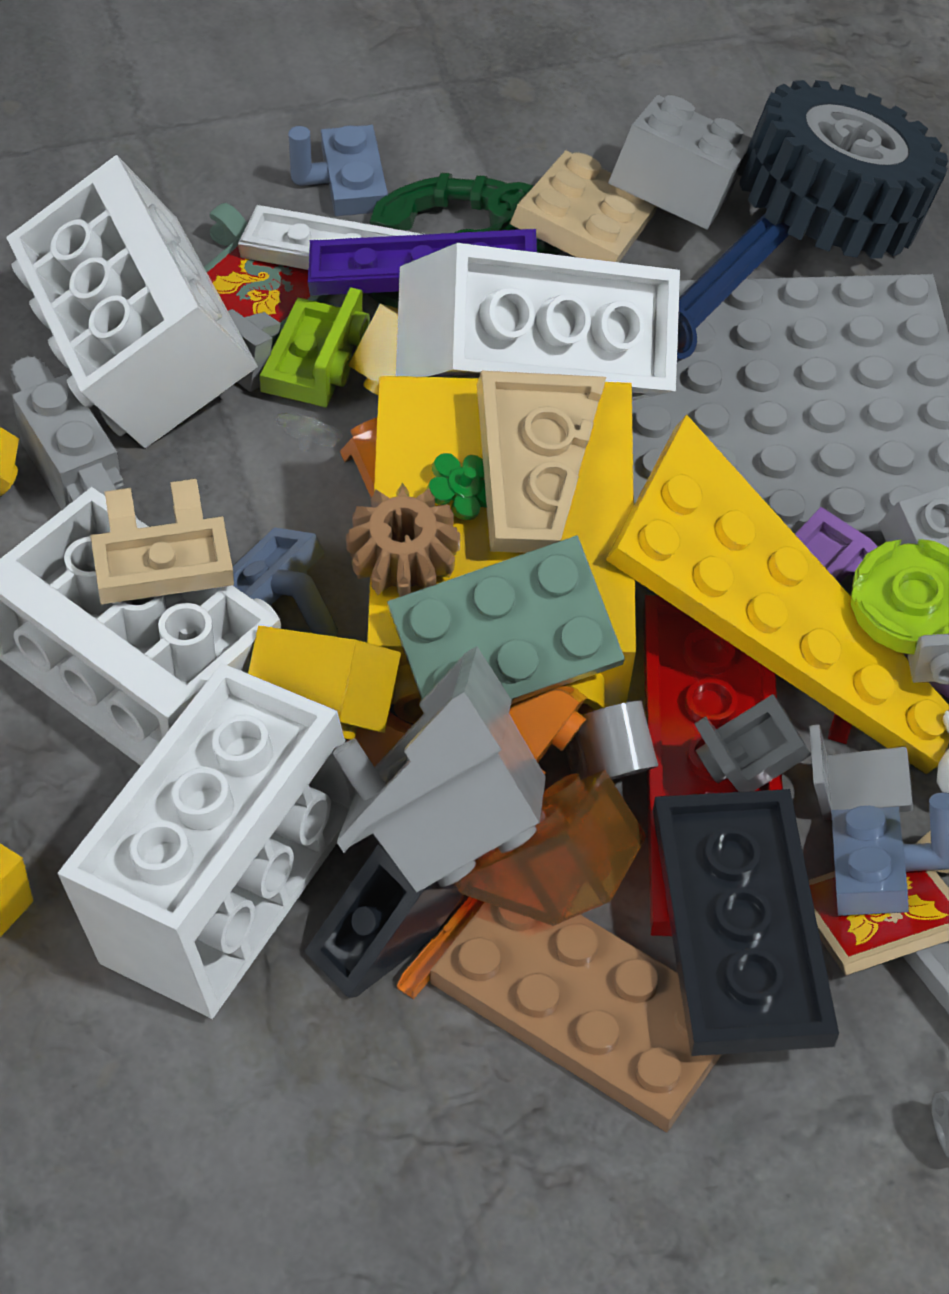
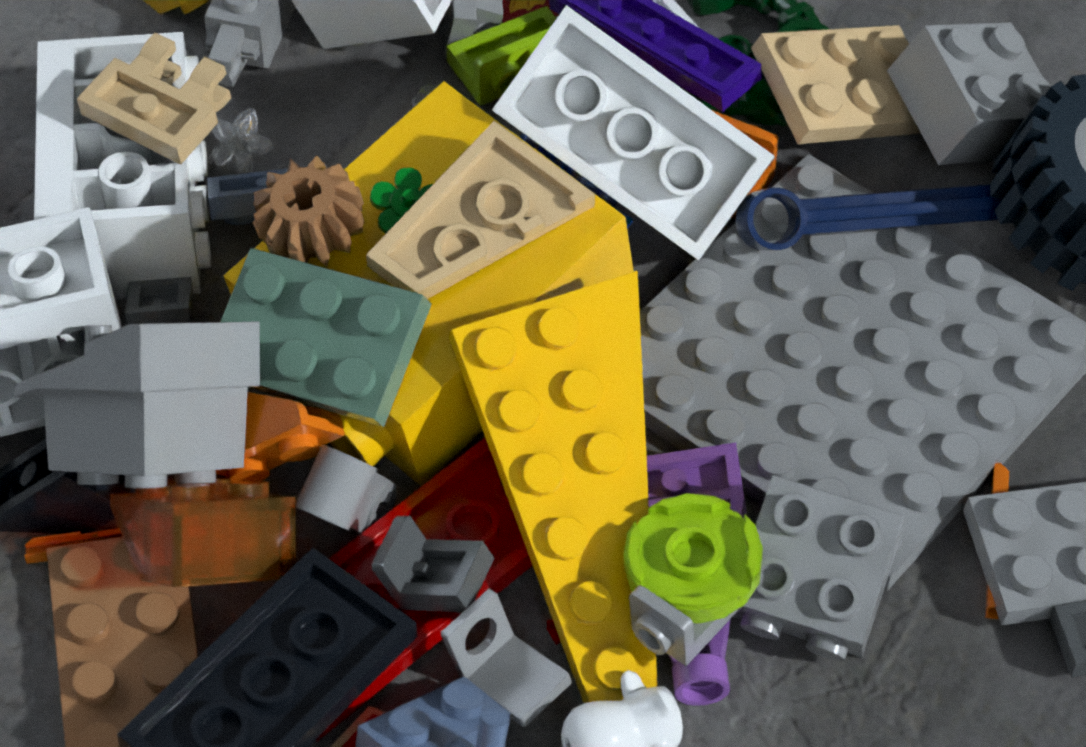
camera: 45 degrees right, 0 degrees up
yellow brick [248,625,401,740] -> none

